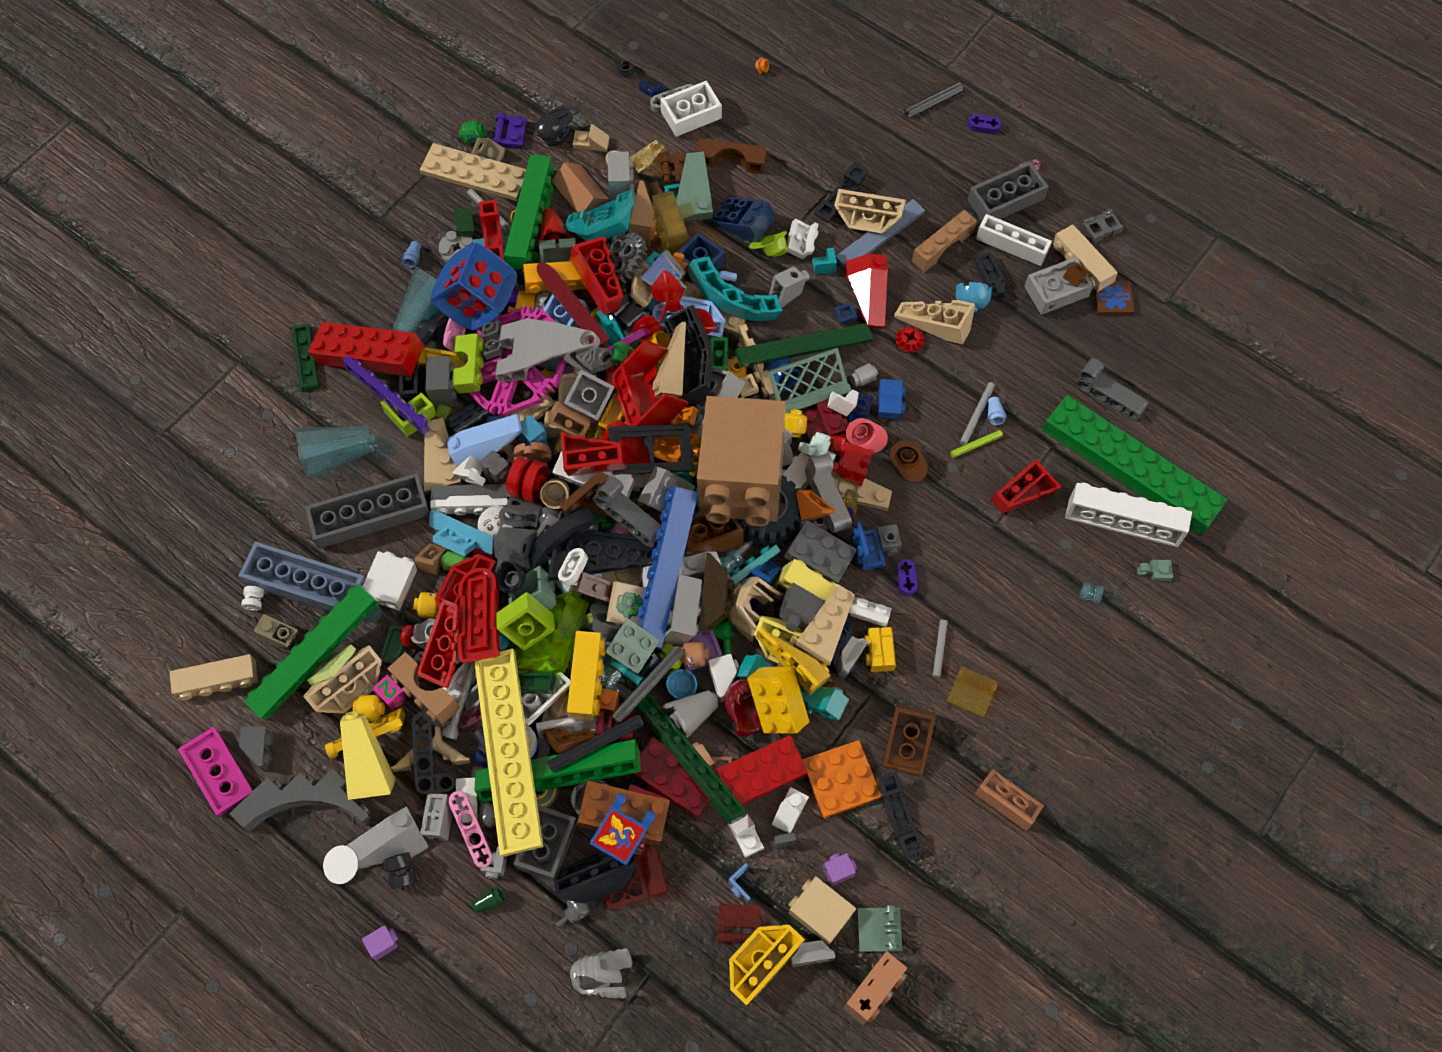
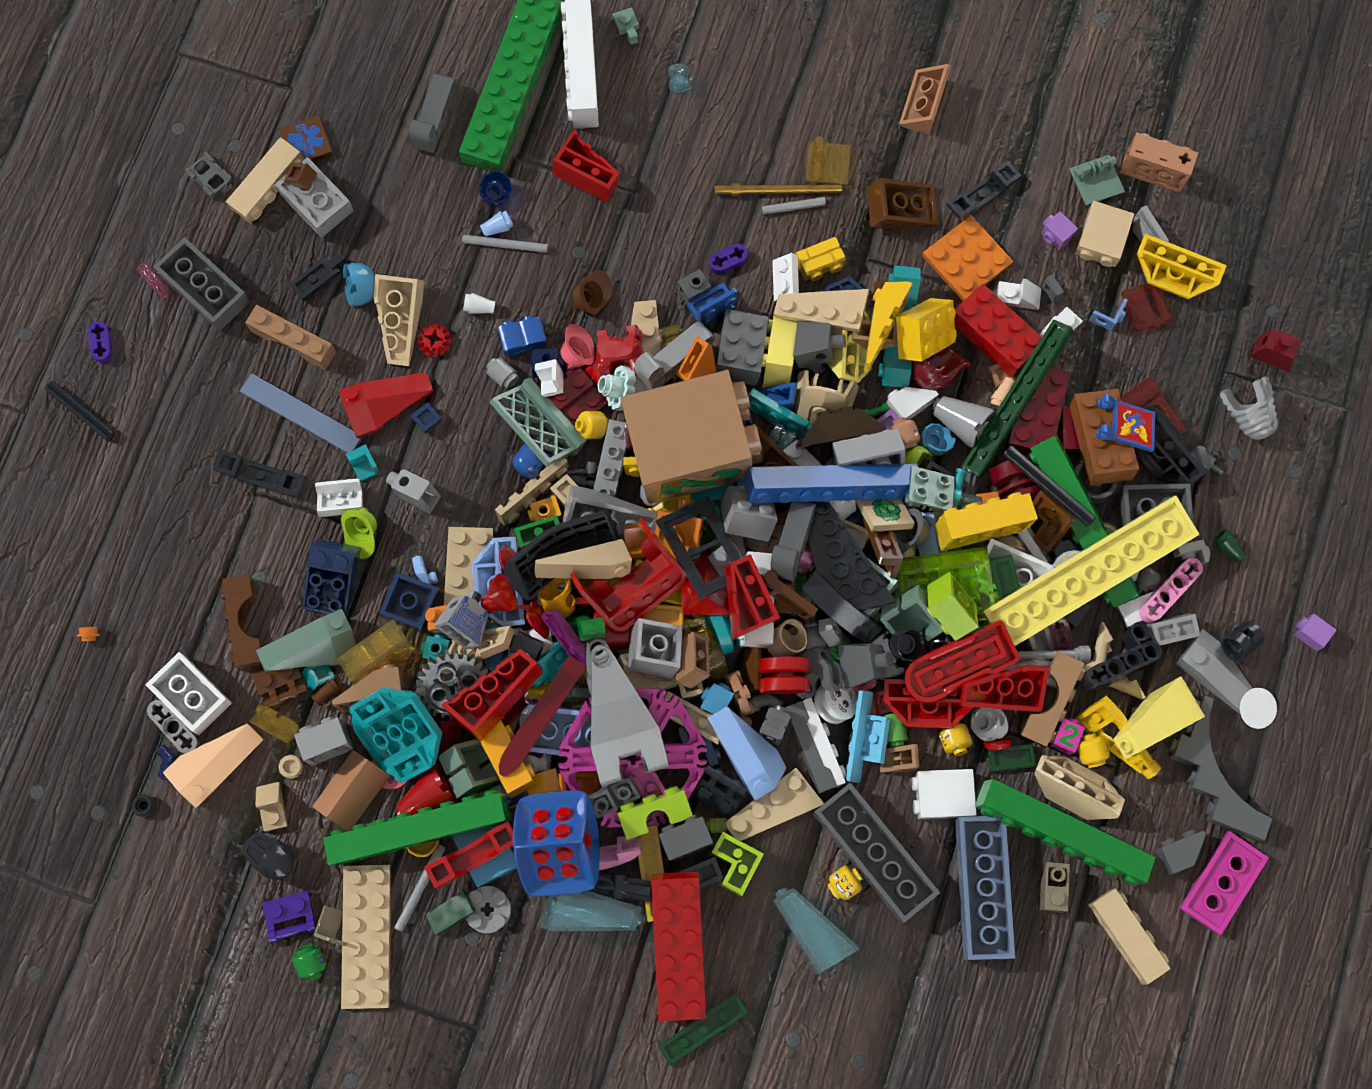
camera: 110 degrees left, 10 degrees up
white wheel [241,586,264,611] -> none
yellowish green tile [307,644,356,685] -> none
dark purple plate [342,355,430,435] -> none
medium blue cone [402,241,421,268] -> none
white slope [453,456,486,486] -> none
clear blue arm [473,750,488,769] -> none
white plate [558,548,588,585] -> none
dark grey axle [612,646,684,723] -> none
teal brick [687,256,782,321] -> none
dark green tile [735,323,873,368] -> none
tan wedge [834,189,906,234] -> none
light grey slope [836,636,868,679] -> none
lime bar [950,430,1003,458] -> none
white brick [976,214,1052,266] -> none
none -> light nougat wedge [163,723,264,808]
none -> white cone [463,293,495,314]
none -> clear blue hair [479,170,512,206]
none -> pearl gold bar [714,183,842,196]
none -> yellow head [828,865,863,900]
none -> dark red torso [1250,329,1301,372]

